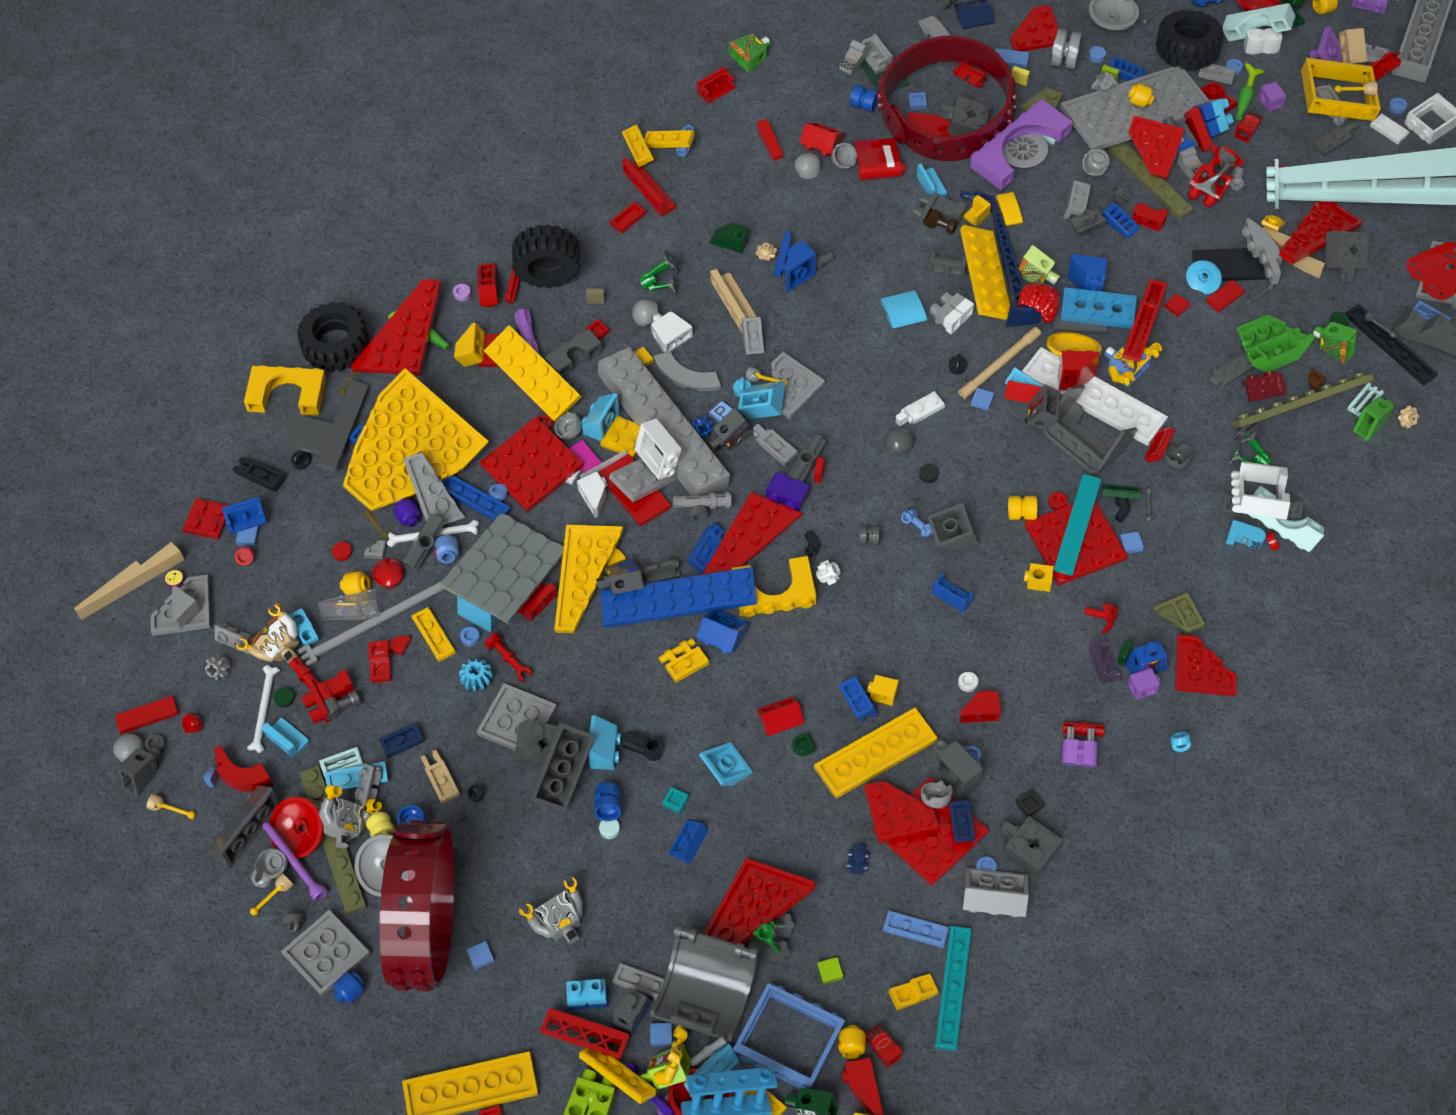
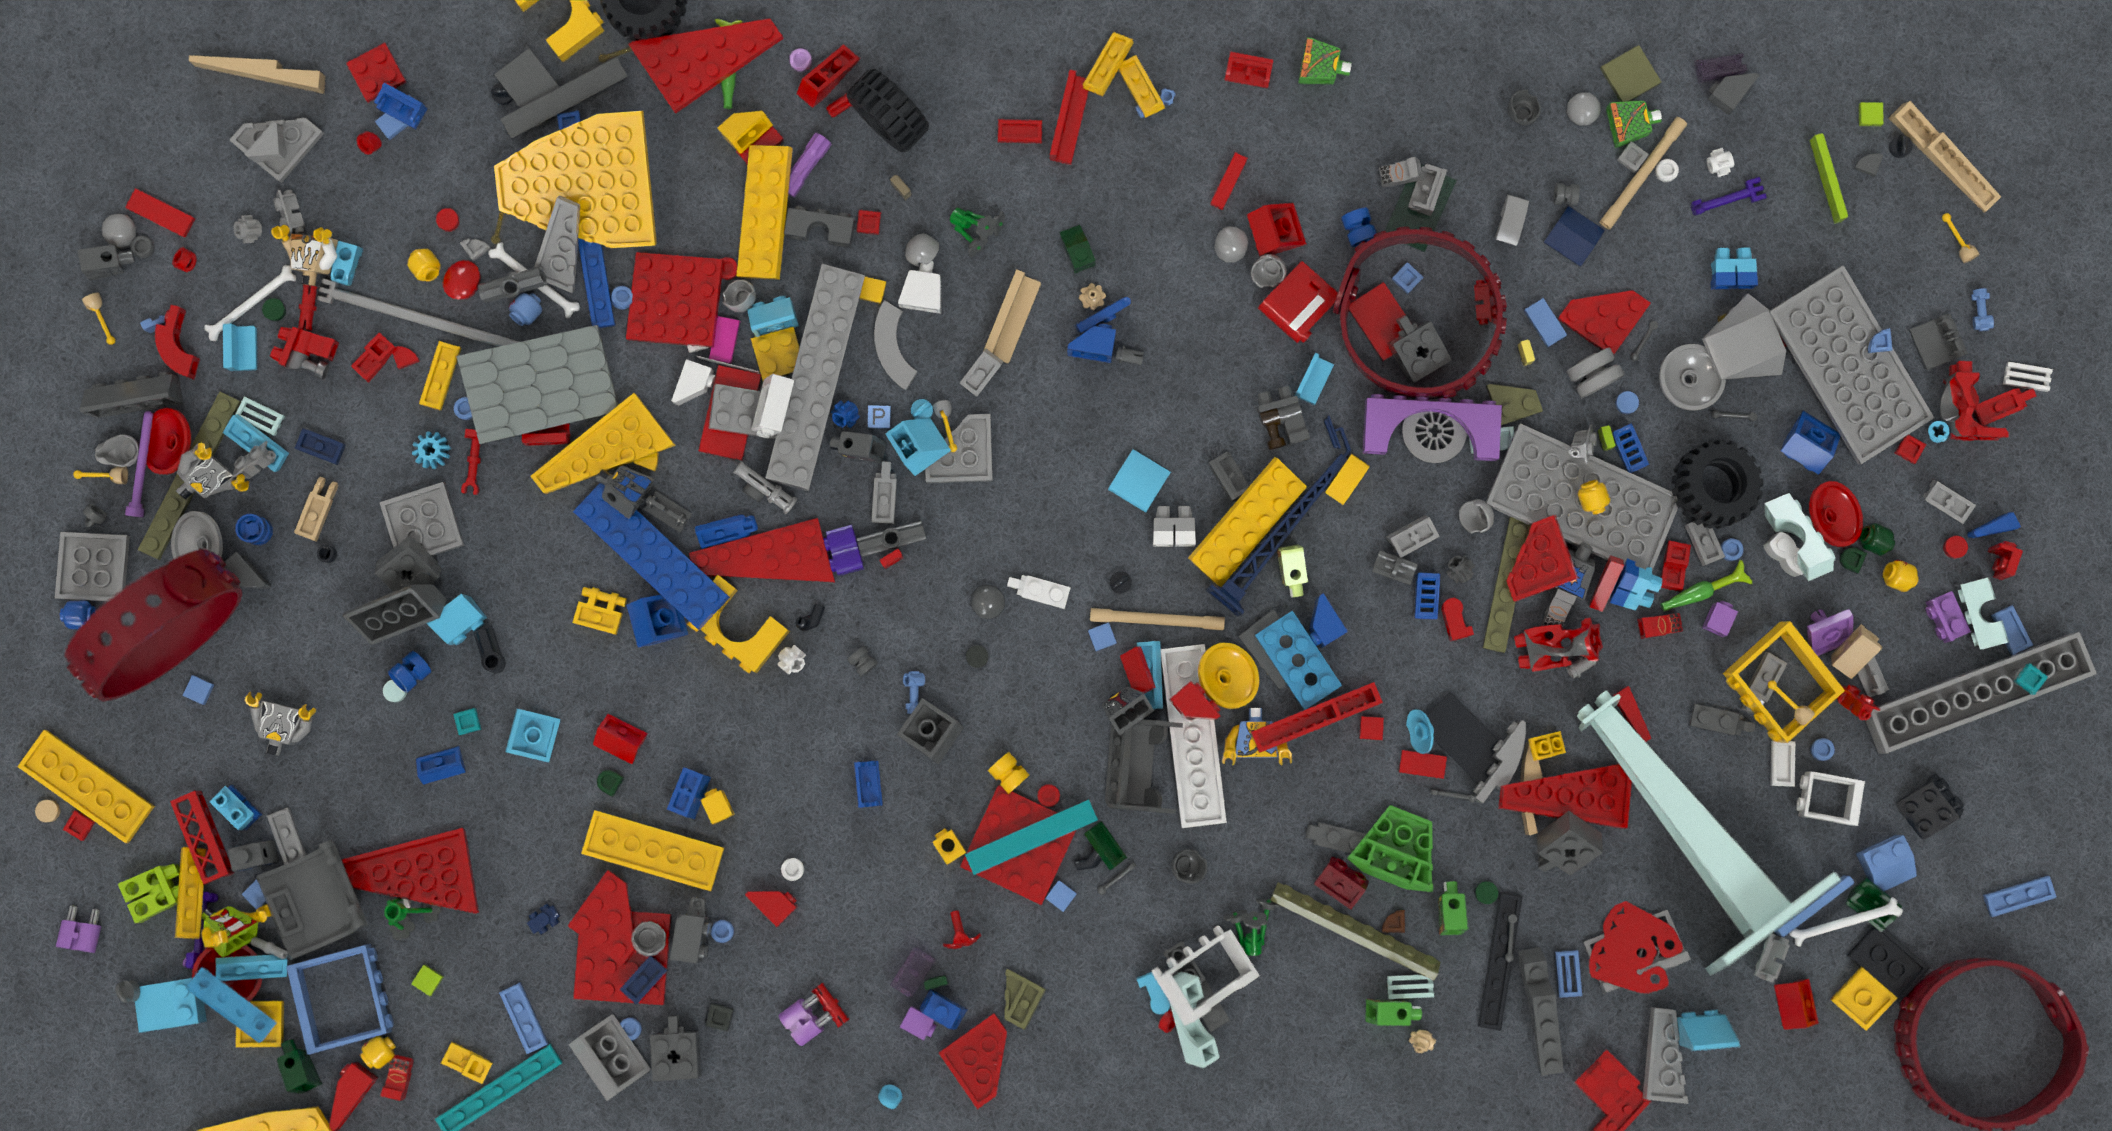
camera: 50 degrees right, 25 degrees up
light yellow tile [164,569,185,589] -> none
black hinge [232,457,286,492] -> none
clear slope [318,589,380,620] -> none
light yellow piece [366,811,395,837] -> none
dark purple head [393,498,422,527] -> none
yellow panel [964,195,991,226] -> none
red hair [1018,283,1060,324] -> none
red tile [1144,427,1175,463] -> none

